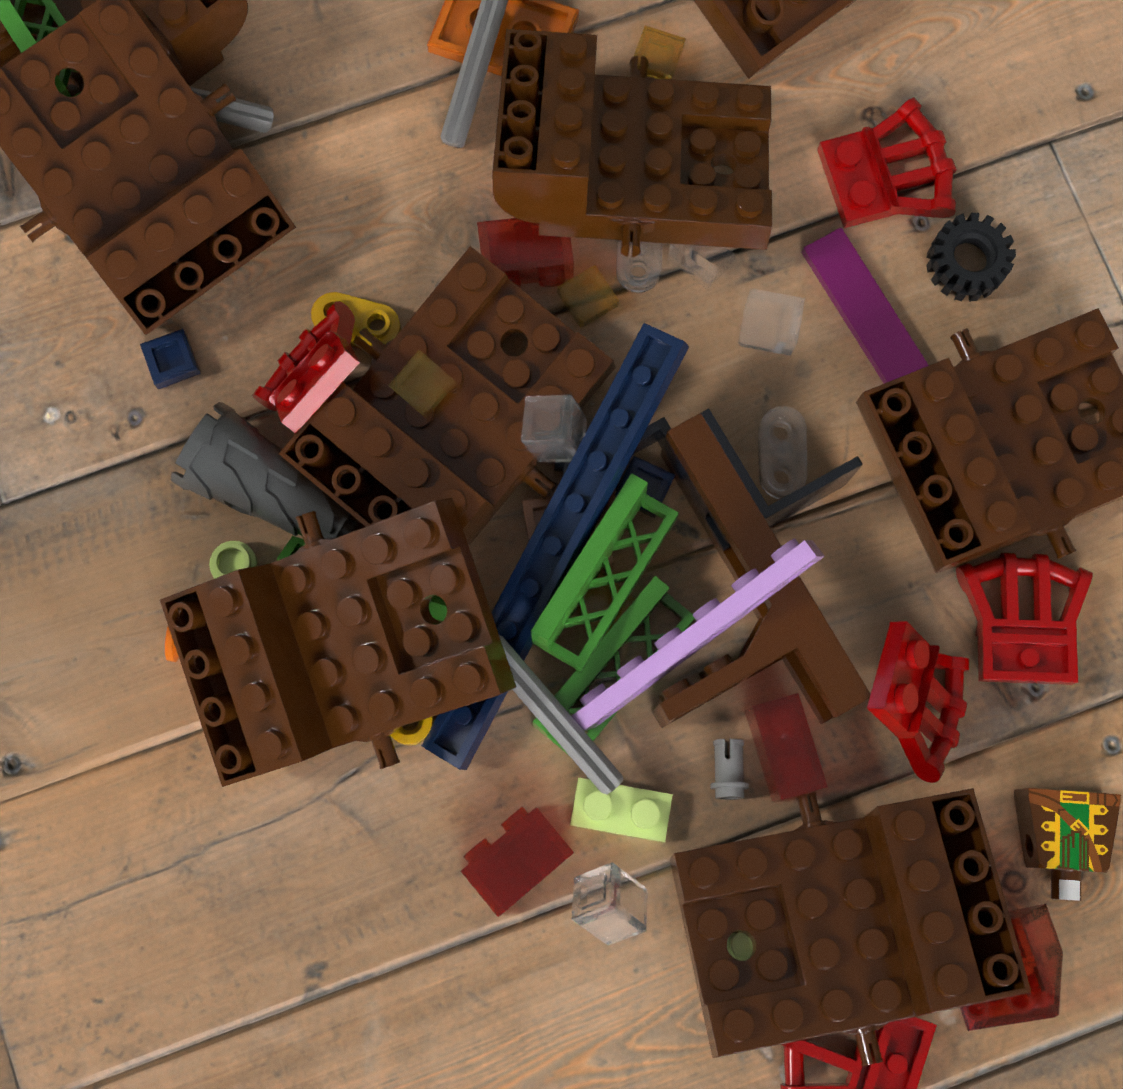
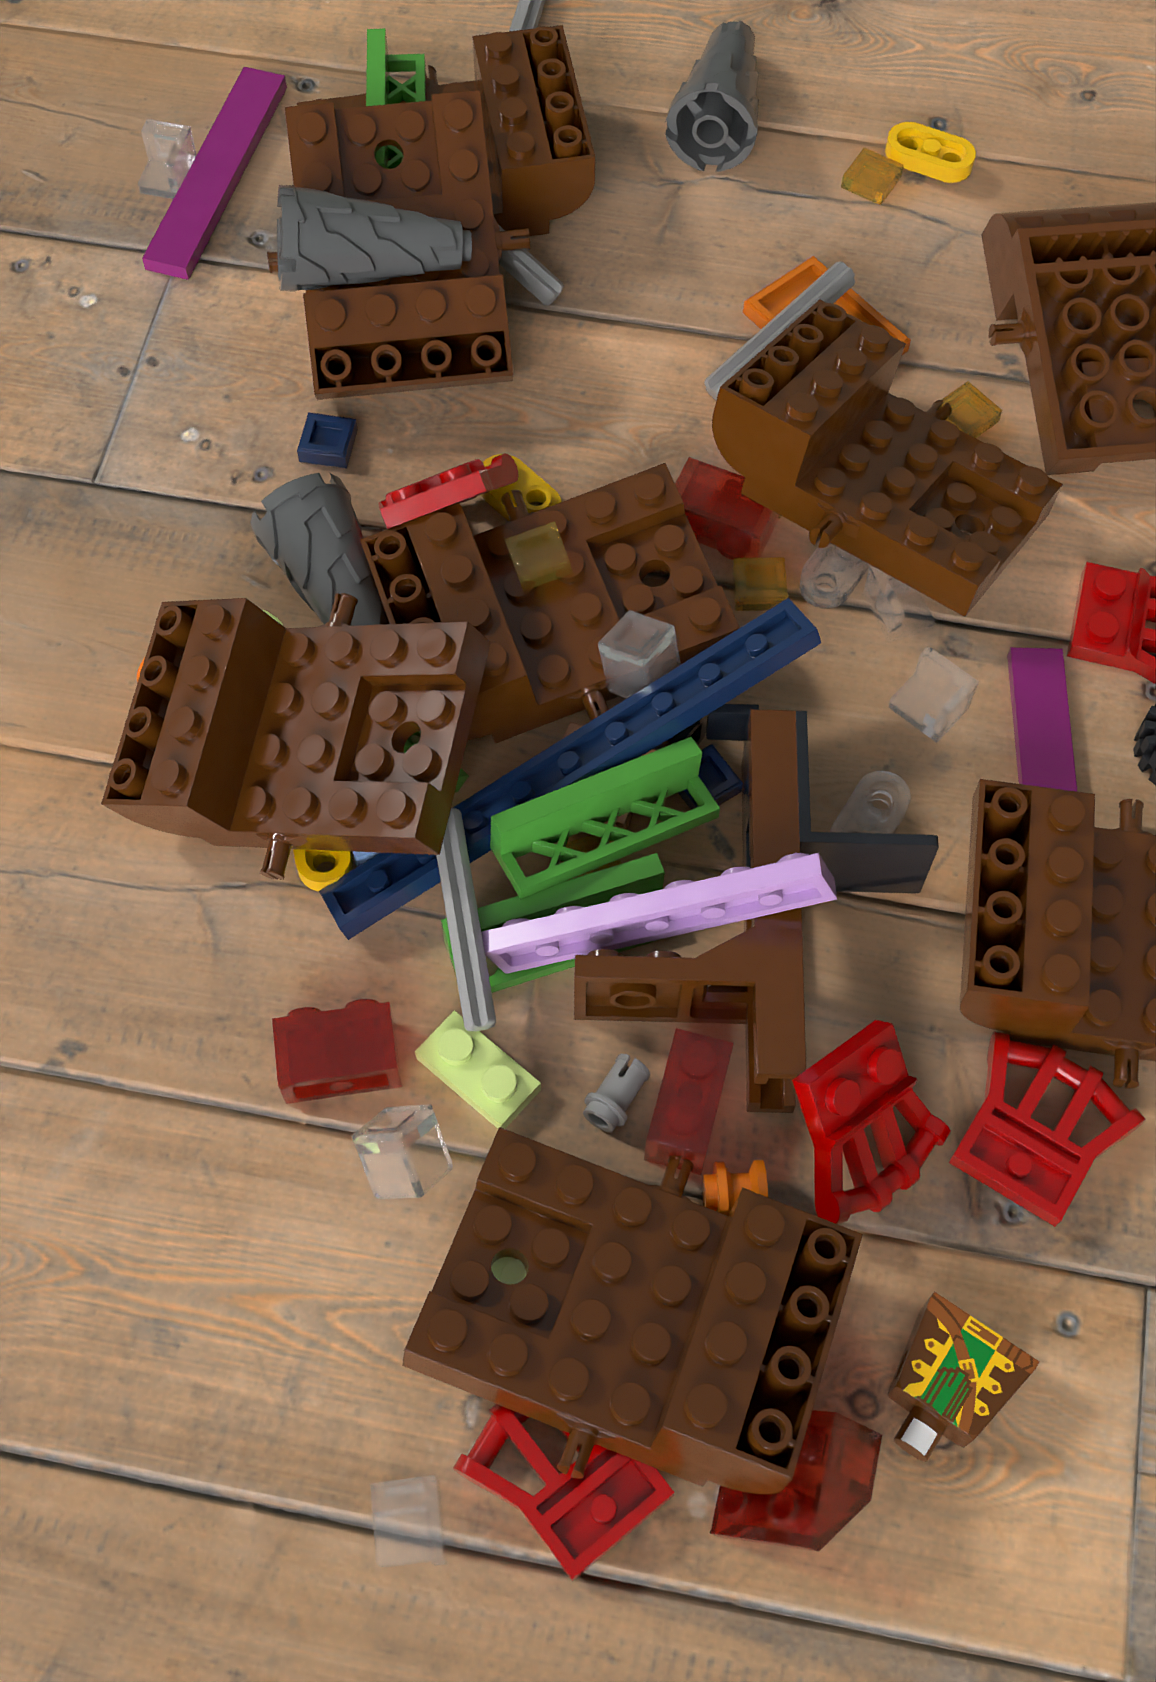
camera: 35 degrees right, 15 degrees down
none -> dark grey cone [277,185,472,292]
none -> orange wheel [702,1160,768,1216]

